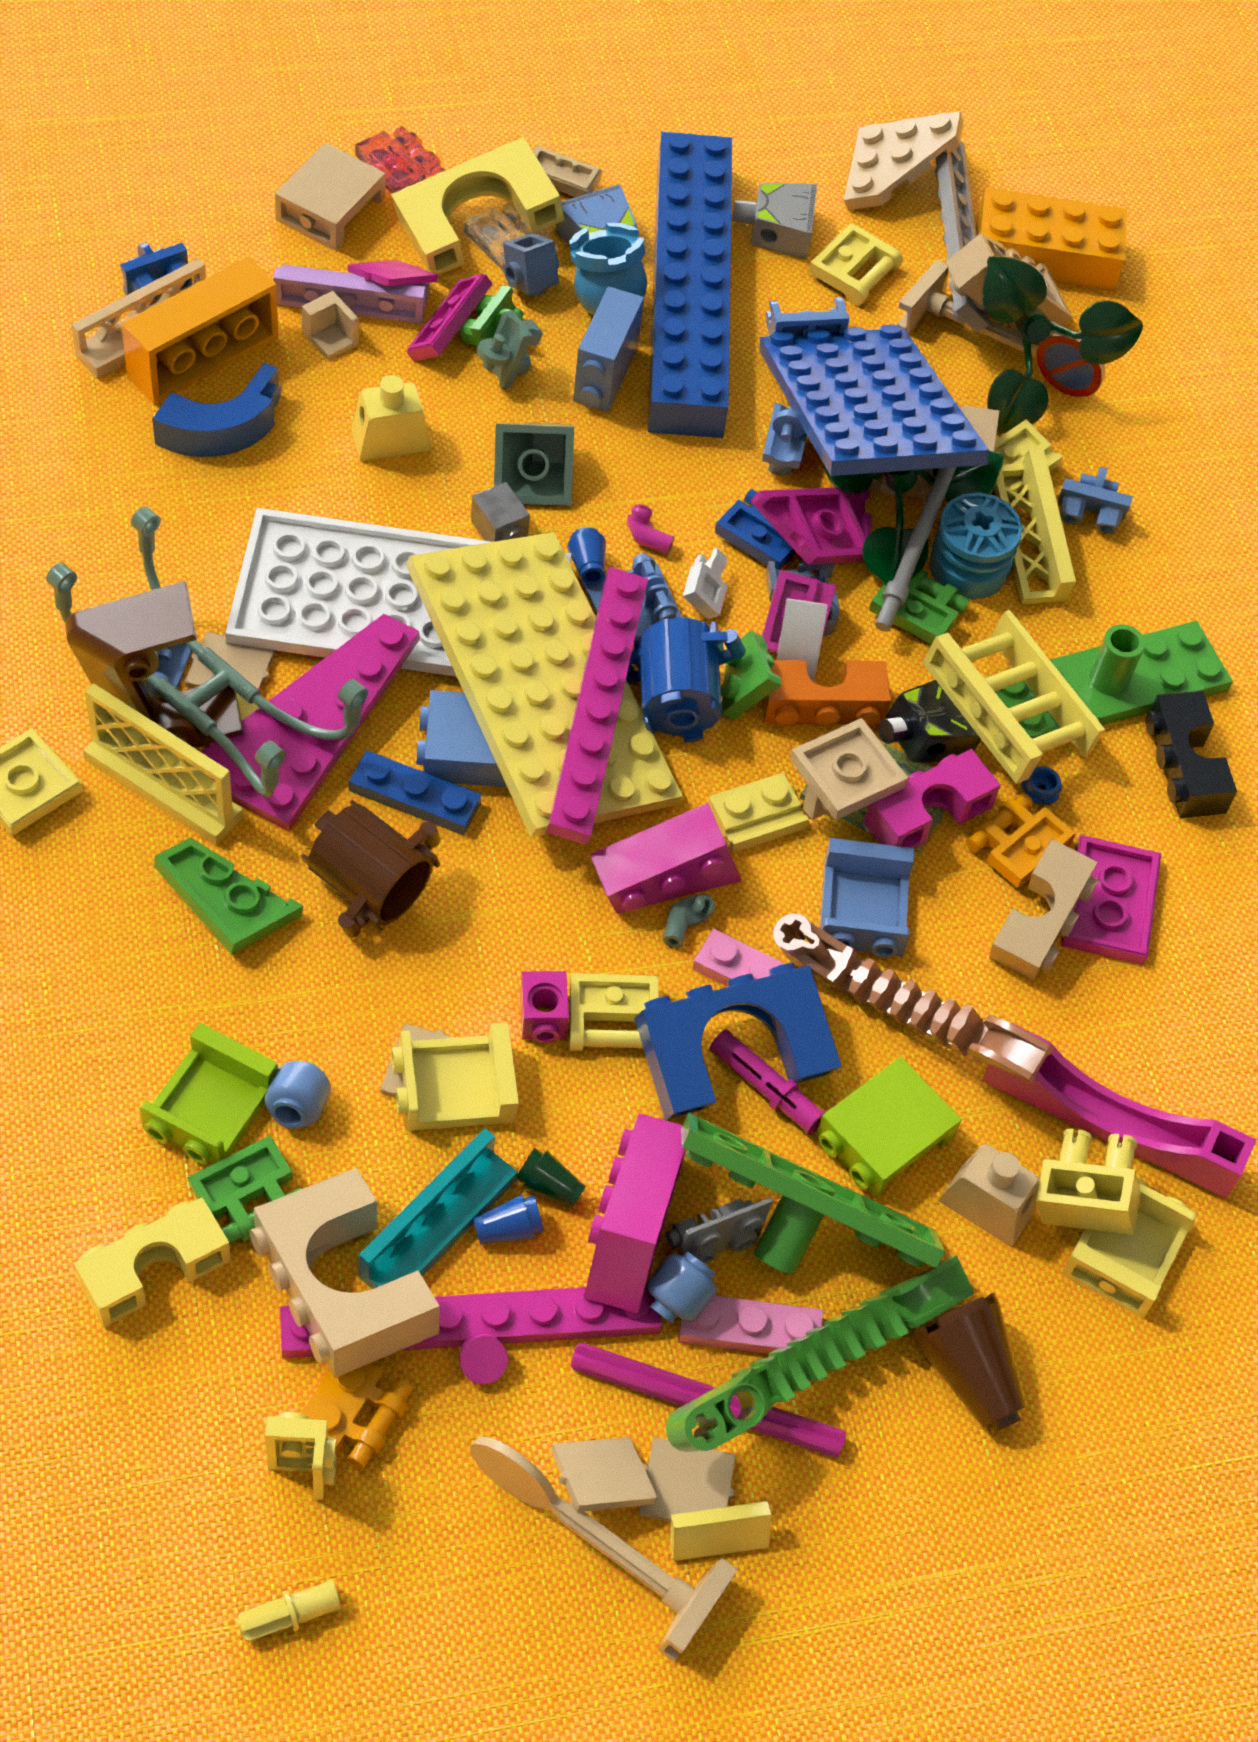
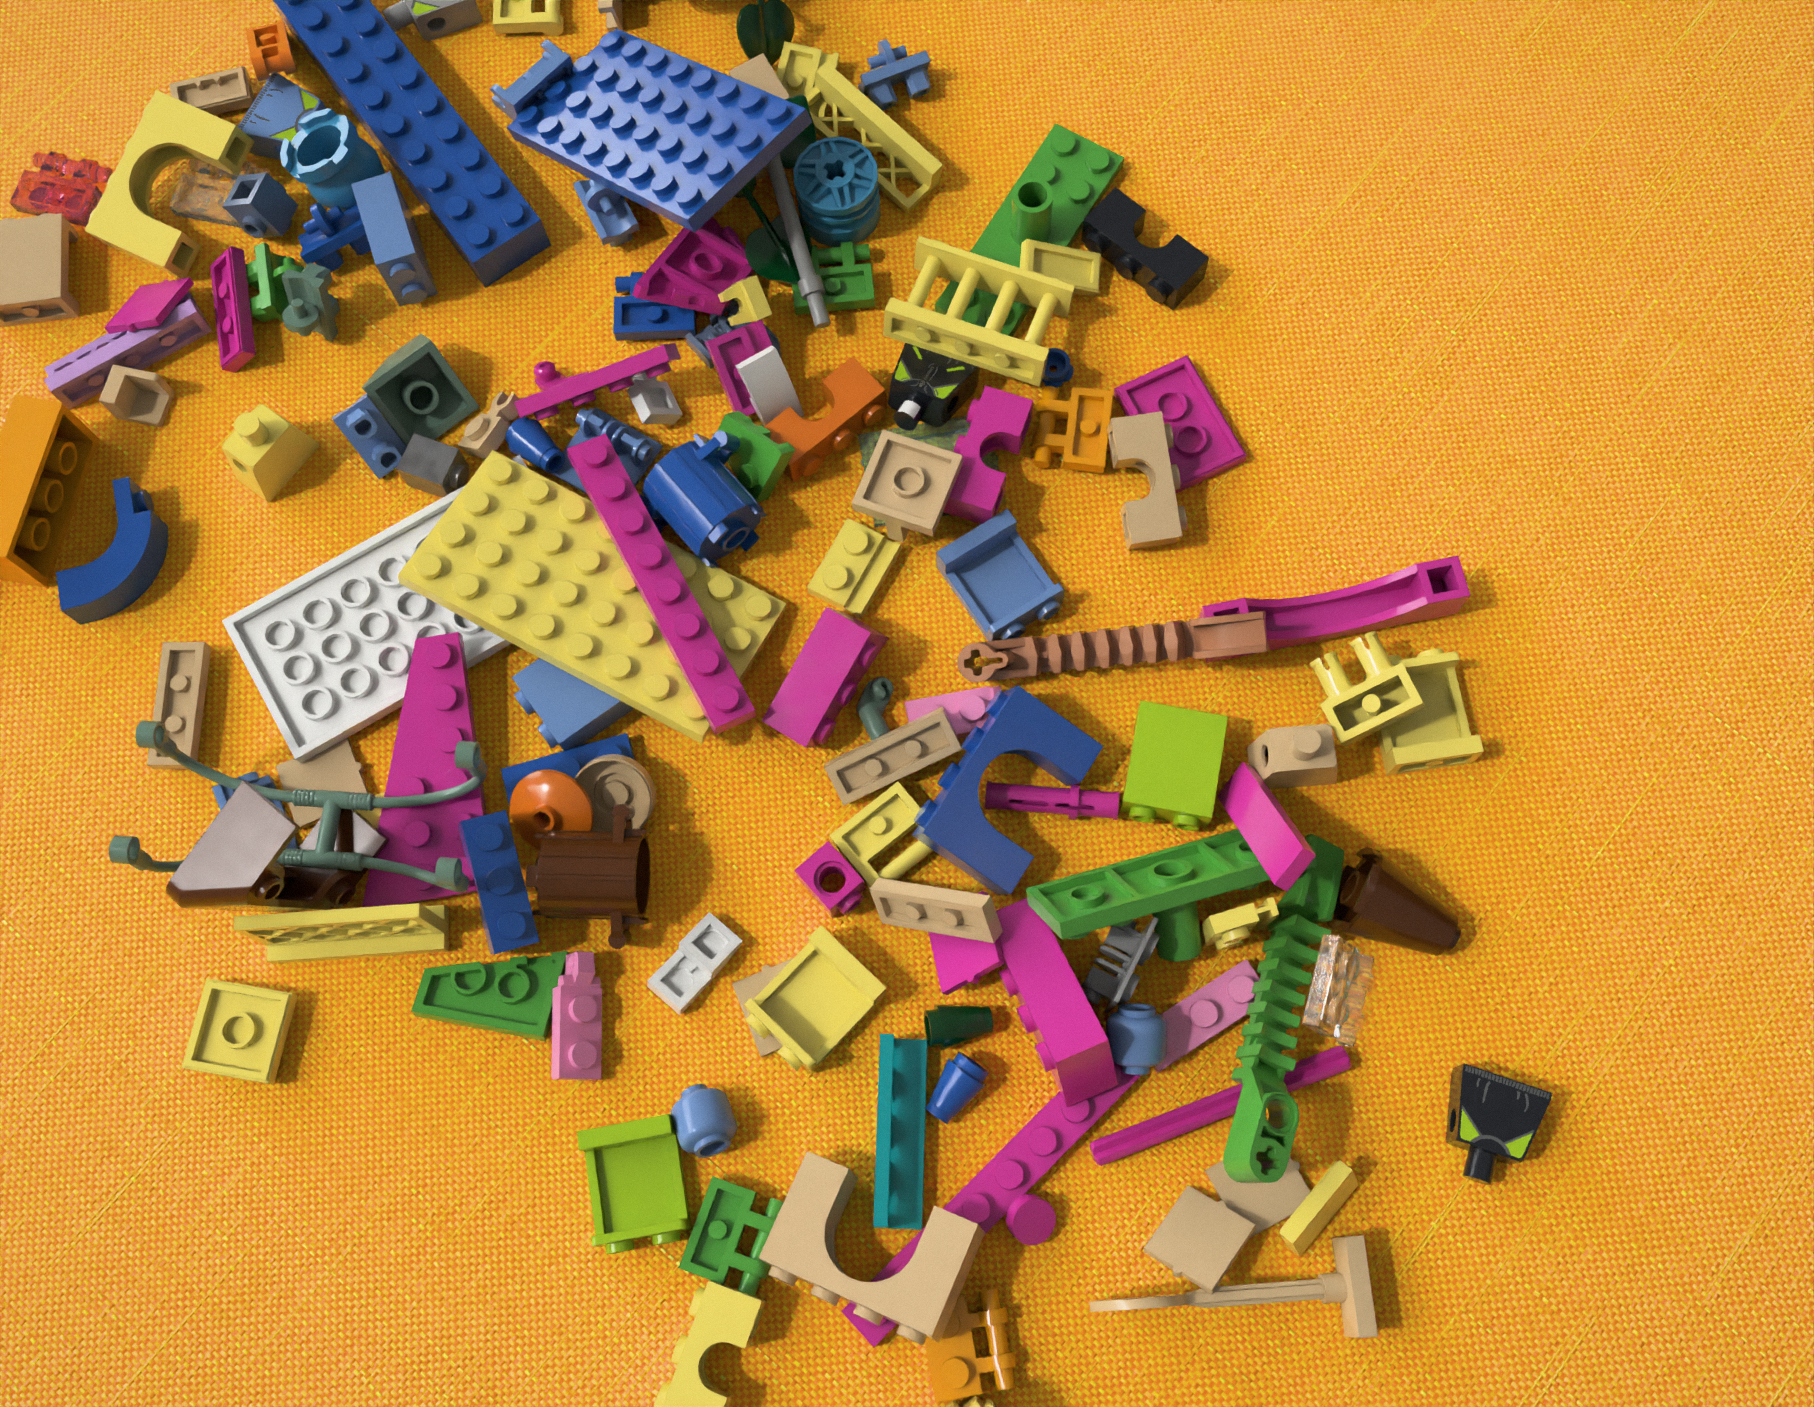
camera: 25 degrees left, 15 degrees up
none -> tan plate [147,642,211,770]
none -> orange plate [246,21,298,81]
none -> blue hips [298,202,371,272]
none -> medium blue hips [332,394,407,479]
none -> tan plate [458,391,520,459]
none -> blue arch [458,810,540,955]
none -> orange dish [510,769,594,850]
none -> dark pink plate [514,343,681,421]
none -> bright pink hinge [551,951,602,1081]
none -> tan piece [574,754,656,832]
none -> white slope [647,912,743,1015]
none -> light yellow tile [718,275,772,326]
none -> tan plate [824,707,962,805]
none -> tan plate [869,878,1003,943]
none -> dark pink piece [928,891,1005,995]
none -> light yellow tile [1020,239,1101,297]
none -> light yellow plate [1200,897,1279,951]
none -> dark pink tile [1217,762,1316,891]
none -> clear plate [1302,934,1375,1047]
none -> black torso [1446,1063,1552,1185]

